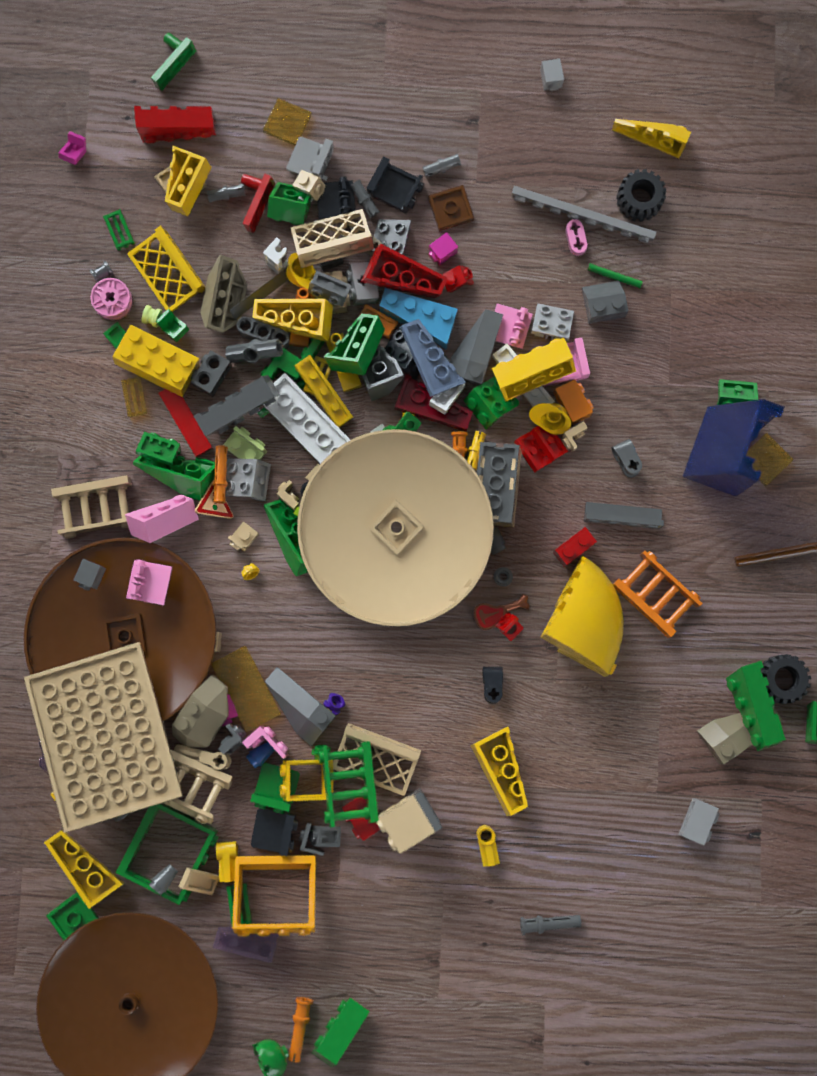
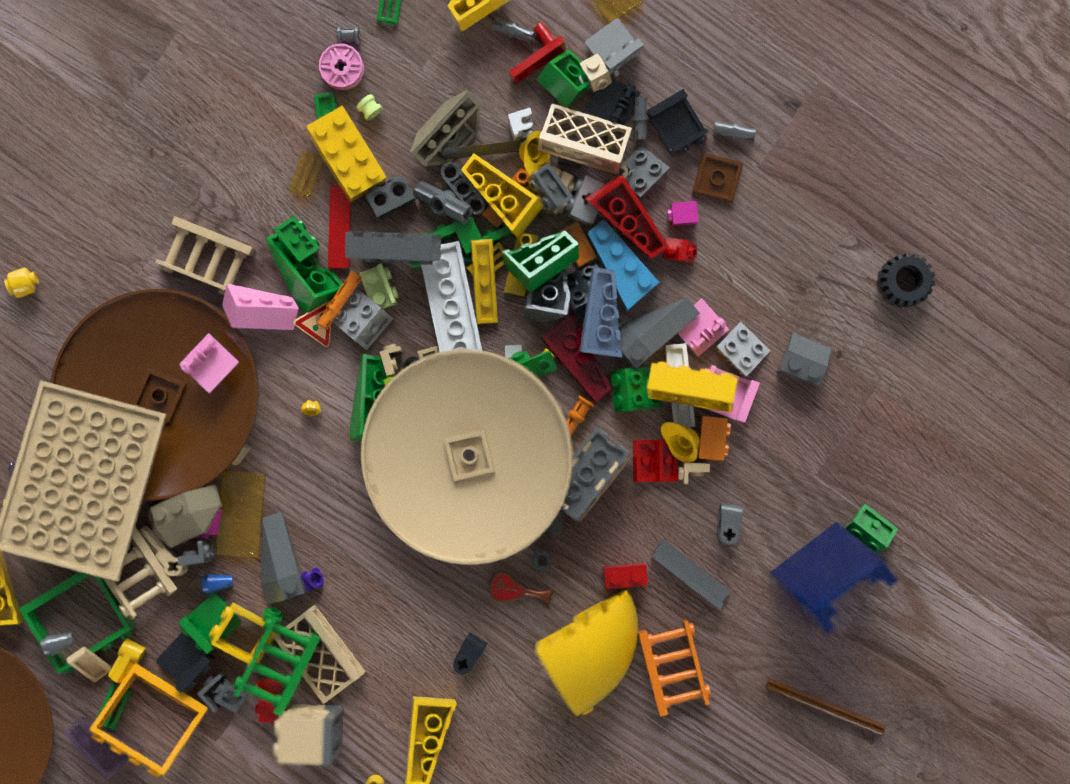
camera: 30 degrees right, 5 degrees up
dark grey brick [74,559,106,591] -> none
yellow fence [127,225,206,312] -> none
green bracket [156,309,190,343] -> none
tan bracket [228,521,259,552] -> none
bright pink bracket [242,726,289,759] -> none
white plate [429,383,466,414] -> none
yellow pin [467,431,486,471] -> none
red bracket [495,612,524,641] -> none
light grey plate [512,186,657,243] -> none
light grey brick [540,59,564,91] -> none
bright pink beam [566,219,587,256] -> none
green bar [587,263,643,288] -> none
yellow wedge [612,119,691,159] -> none
clear yellow tile [739,433,794,486] -> none

